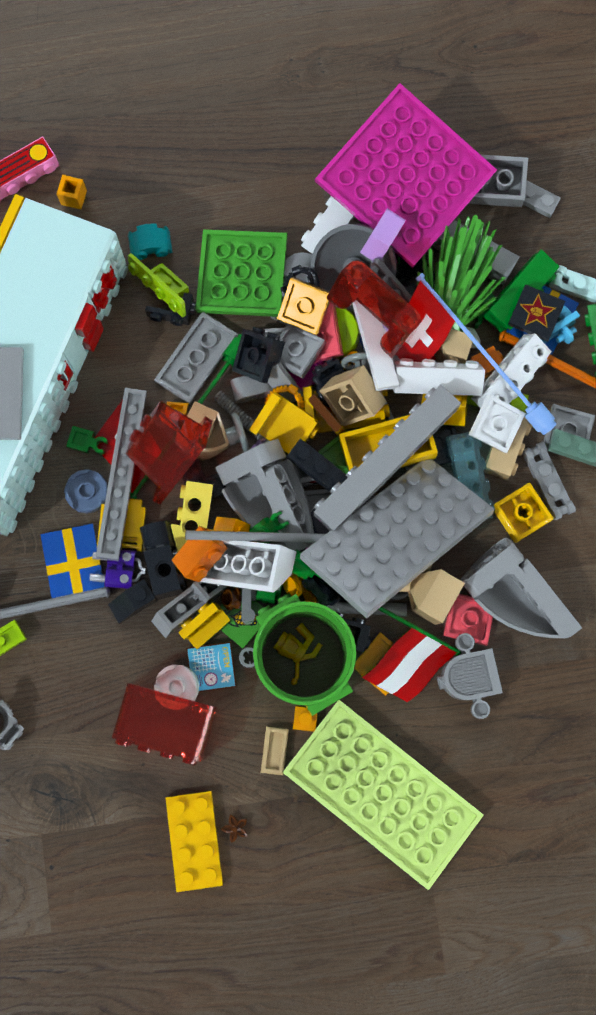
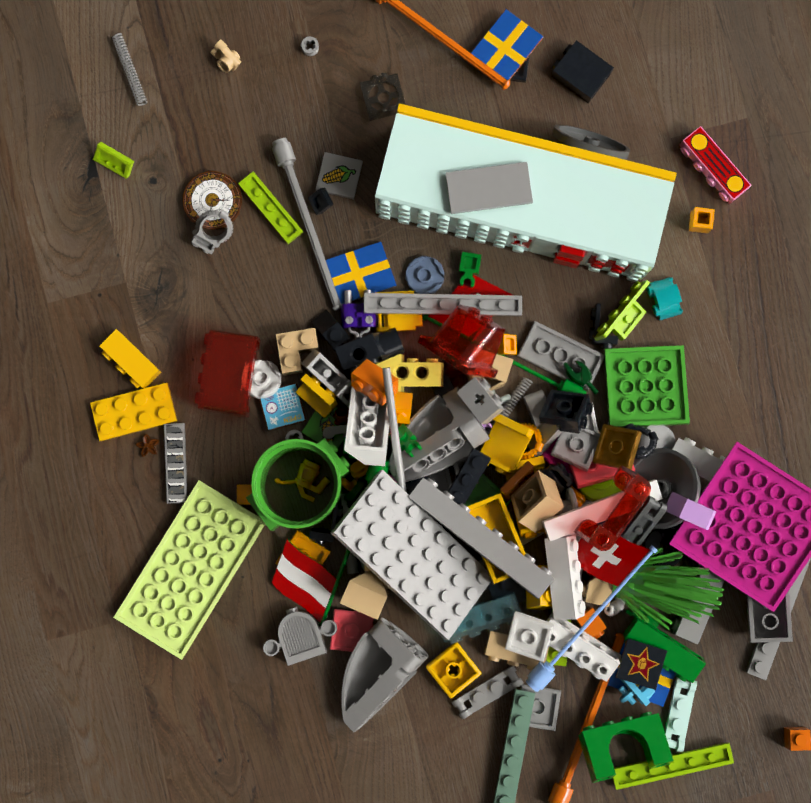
camera: 85 degrees right, 5 degrees up
tan tile [261,727,289,775] -> none
none -> yellow brick [100,329,161,388]
none -> tile [164,423,188,504]
none -> tan brick [276,328,319,376]
none -> light grey brick [457,377,505,424]
none -> dark green hand [563,360,599,394]

